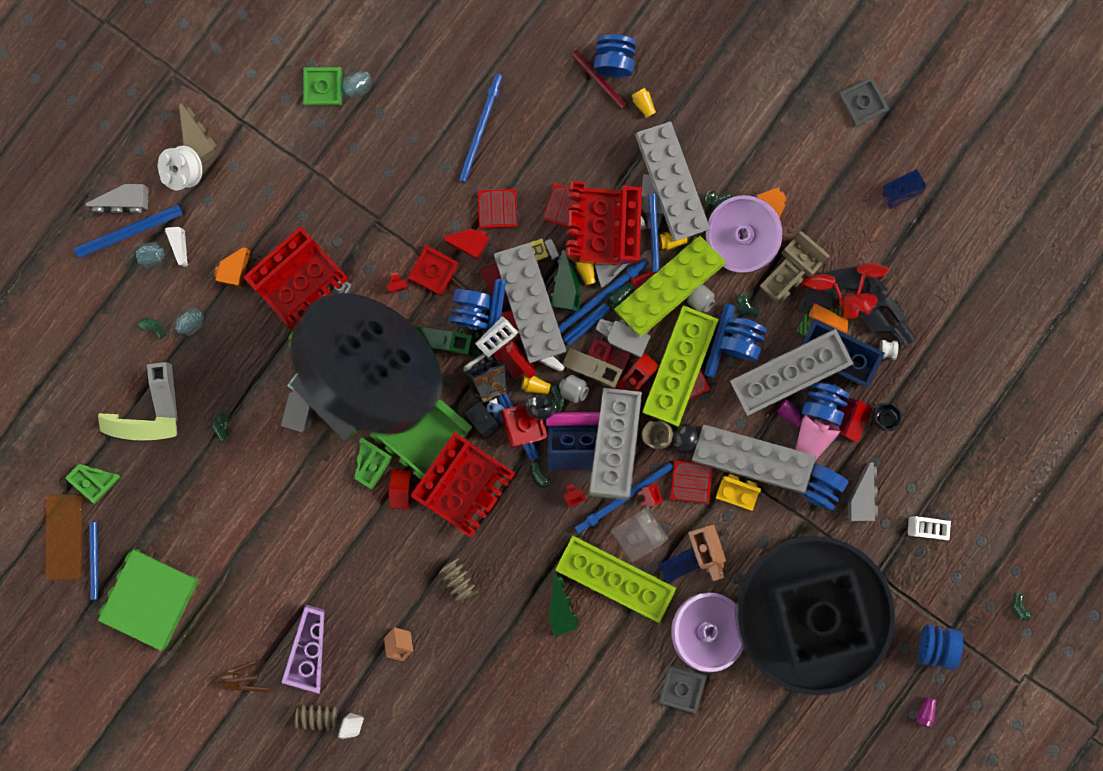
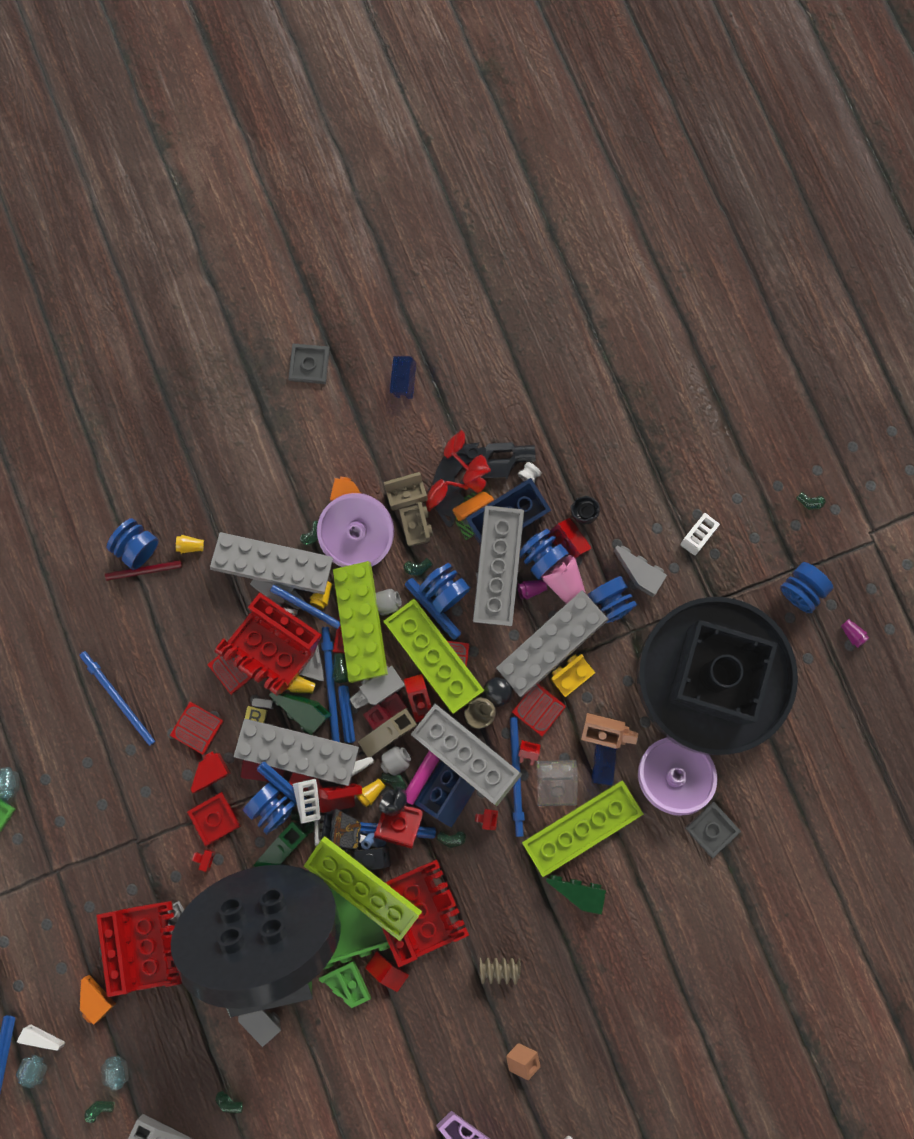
camera: 60 degrees left, 5 degrees down
none -> lime plate [304,836,422,941]

